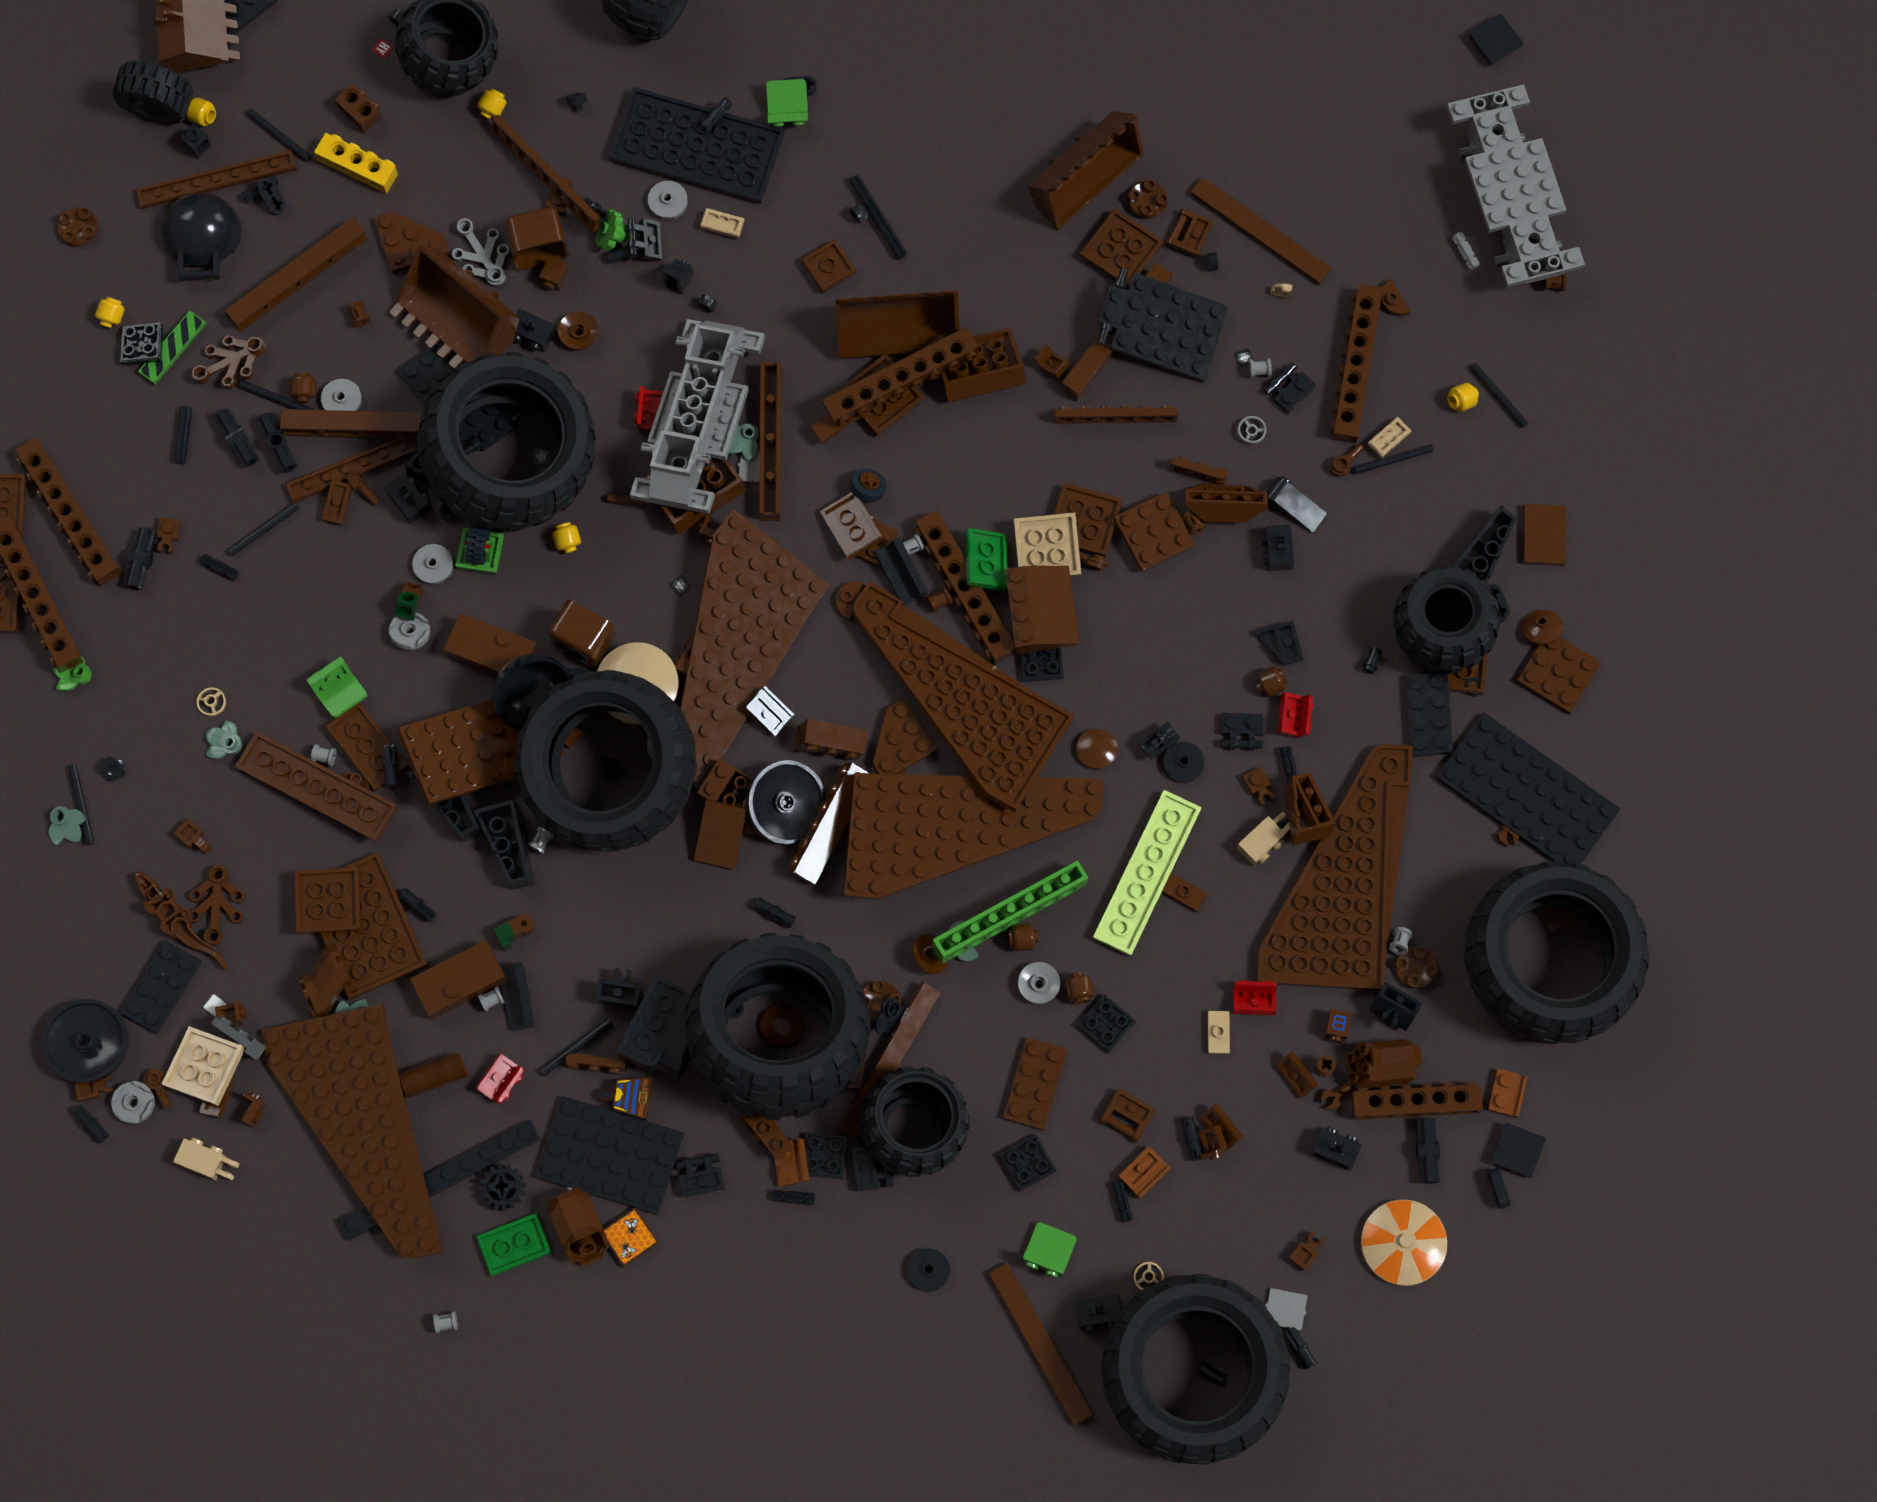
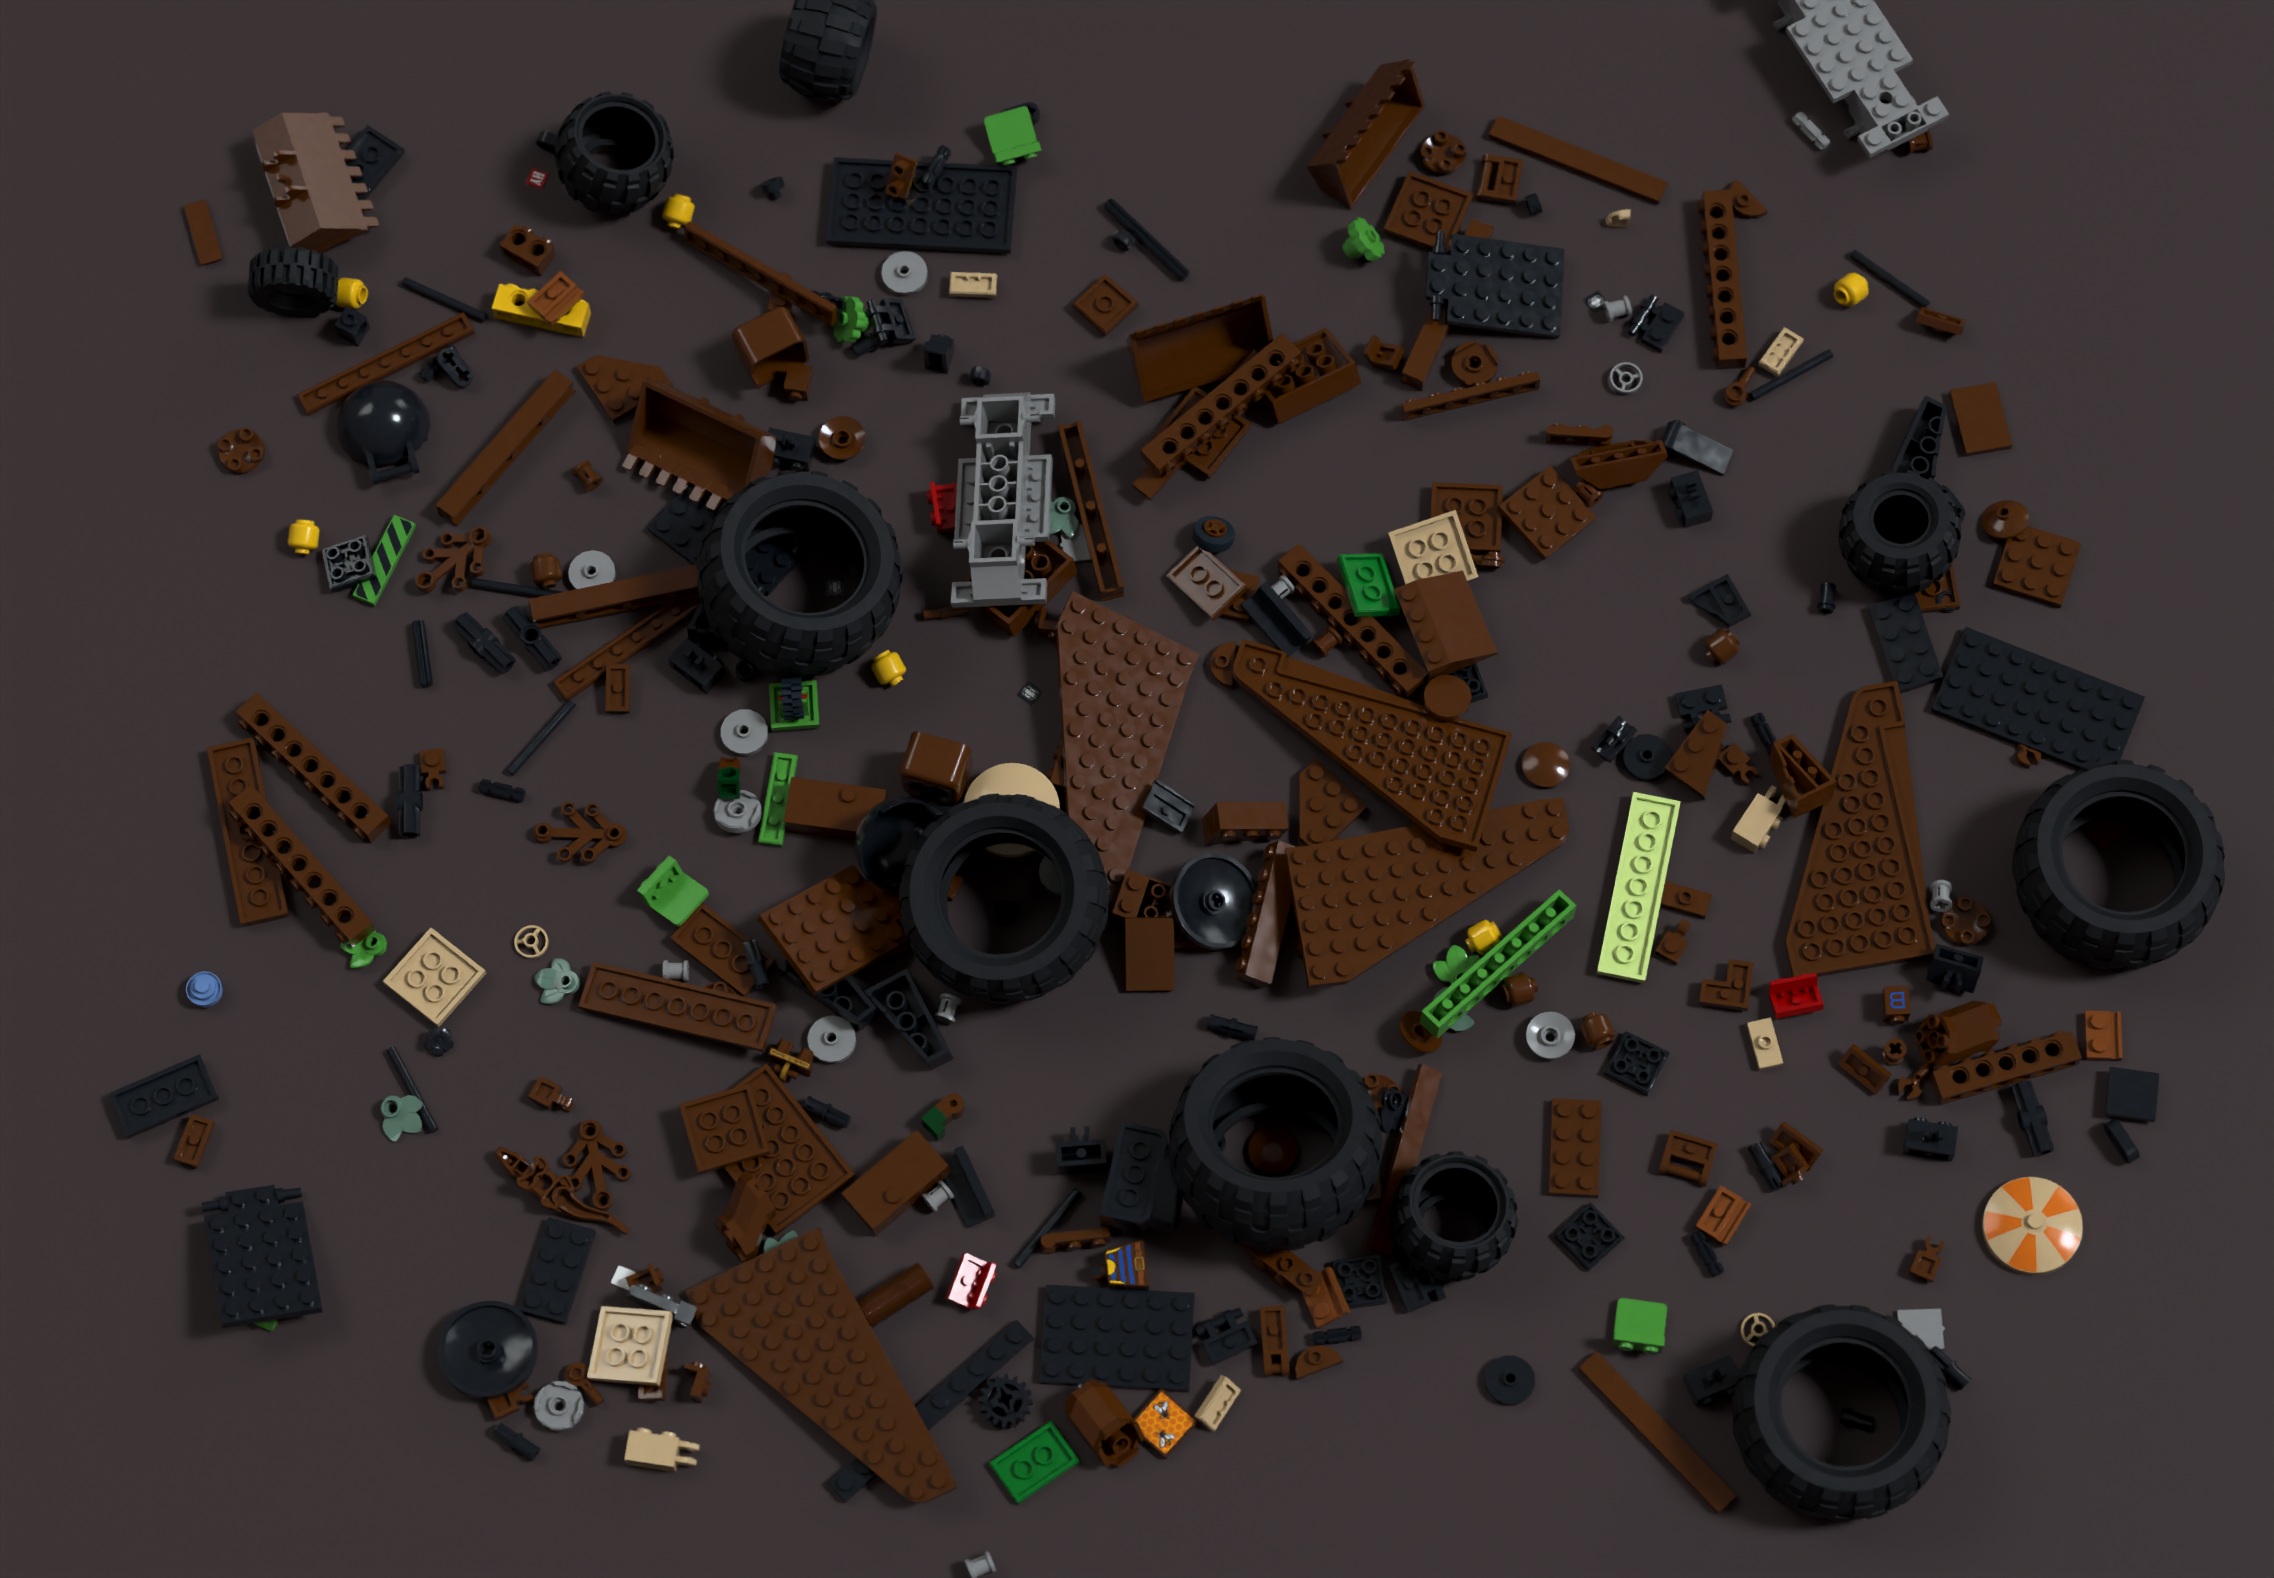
camera: 10 degrees left, 5 degrees down
reddish brown bar [347,472,379,505] -> none
light grey plant [452,218,510,286] -> none
red bracket [1277,692,1314,738] -> none
none -> reddish brown piece [184,200,223,265]
none -> tan plate [383,928,487,1028]
none -> dark orange plate [527,271,585,326]
none -> reddish brown plant [533,802,627,864]
none -> bright green tile [758,752,798,847]
none -> reddish brown hips [768,1039,814,1083]
none -> light grey plate [807,1015,856,1064]
none -> reddish brown hips [885,152,918,199]
none -> tan plate [1195,1375,1241,1431]
none -> reddish brown plate [1260,1305,1290,1376]
none -> reddish brown plate [1295,1345,1343,1380]
none -> bright green plant [1342,217,1385,262]
none -> reddish brown tile [1423,675,1471,721]
none -> bright green plate [1433,945,1480,985]
none -> reddish brown plate [1451,341,1498,388]
none -> yellow head [1465,920,1503,955]
none -> reddish brown plate [1655,918,1691,965]
none -> reddish brown wedge [1665,710,1729,799]
none -> reddish brown plate [1699,959,1753,1011]
none -> reddish brown plate [1916,307,1966,336]

